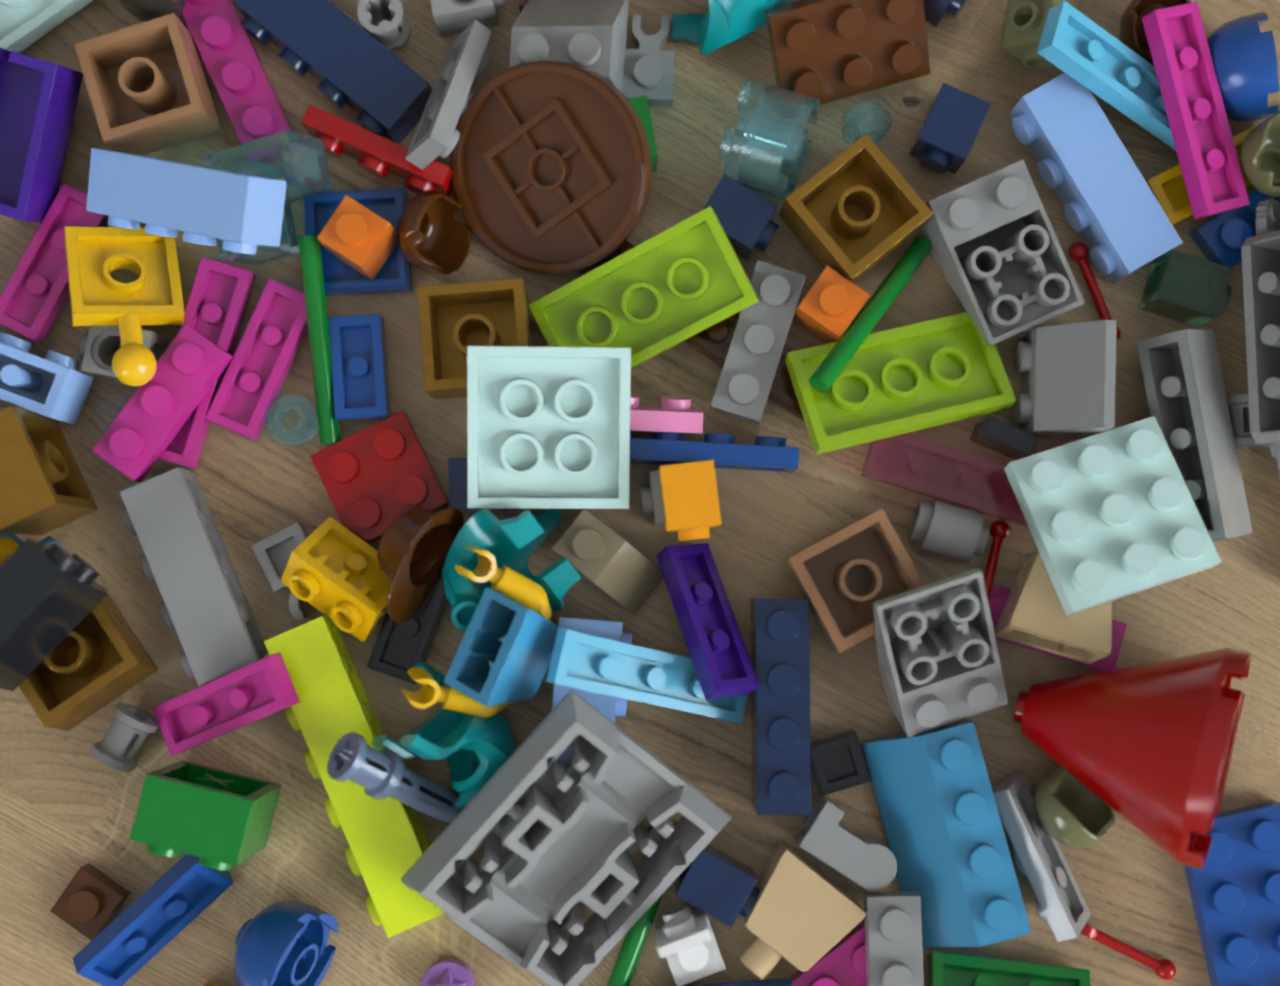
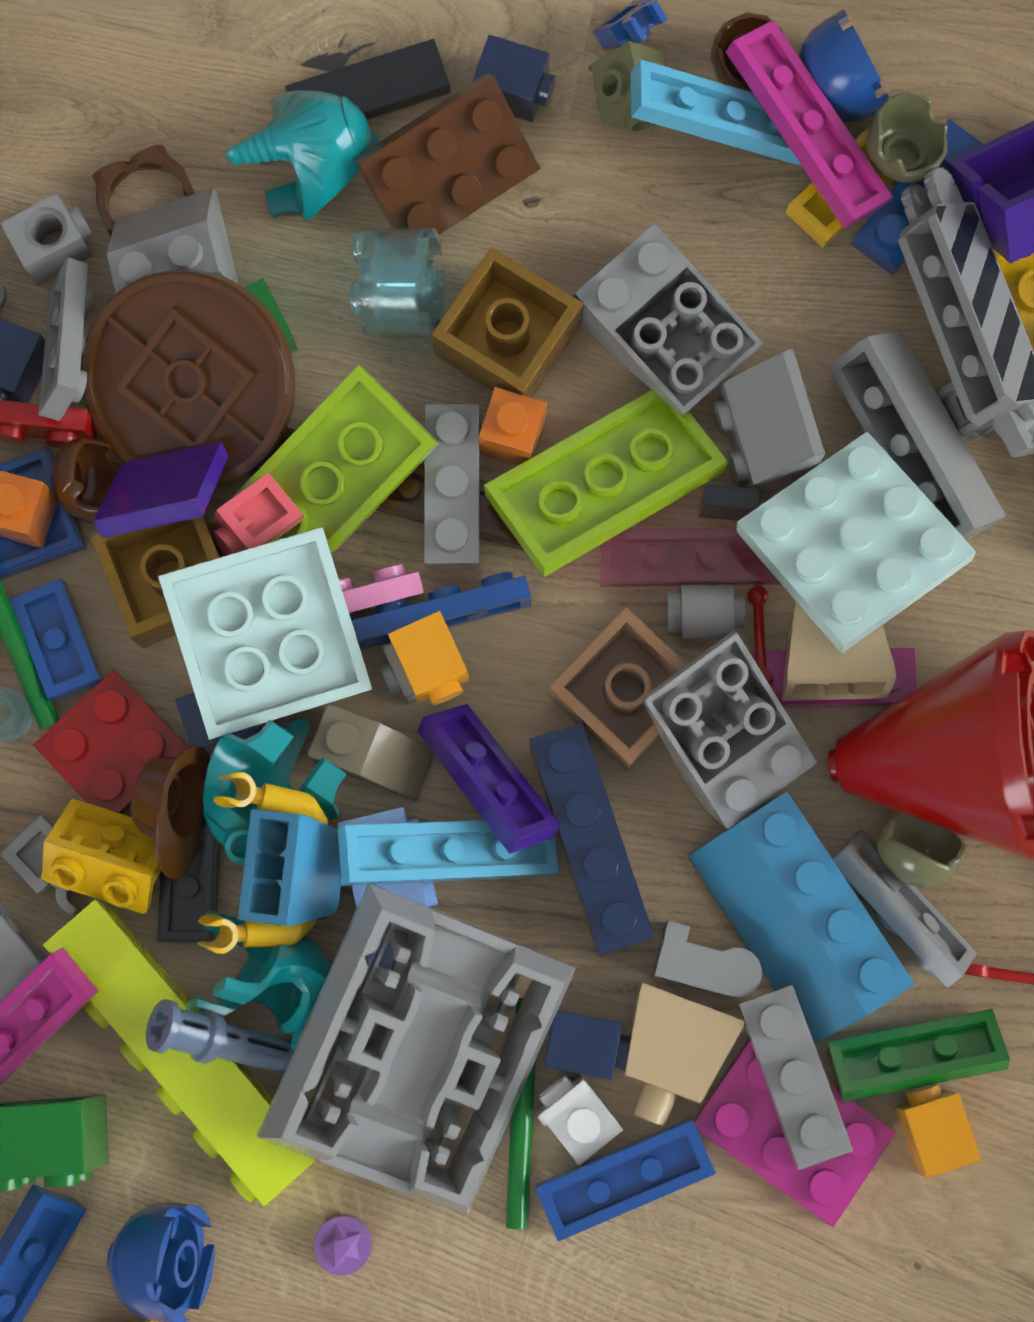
camera: 15 degrees left, 5 degrees down
light grey plate [623,15,675,107] -> none
dark blue brick [703,174,779,261] -> none
green bar [809,237,932,393] -> none
black tile [810,729,871,796] -> none
clear light blue plate [842,101,892,145] -> none
dark blue brick [909,83,991,174] -> none
light blue brick [1009,72,1183,284] -> none
red hinge [1068,242,1121,340] -> none
clear green brick [1139,250,1232,327] -> none
none -> dark purple tile [93,441,228,537]
none -> coral bracket [212,472,303,556]

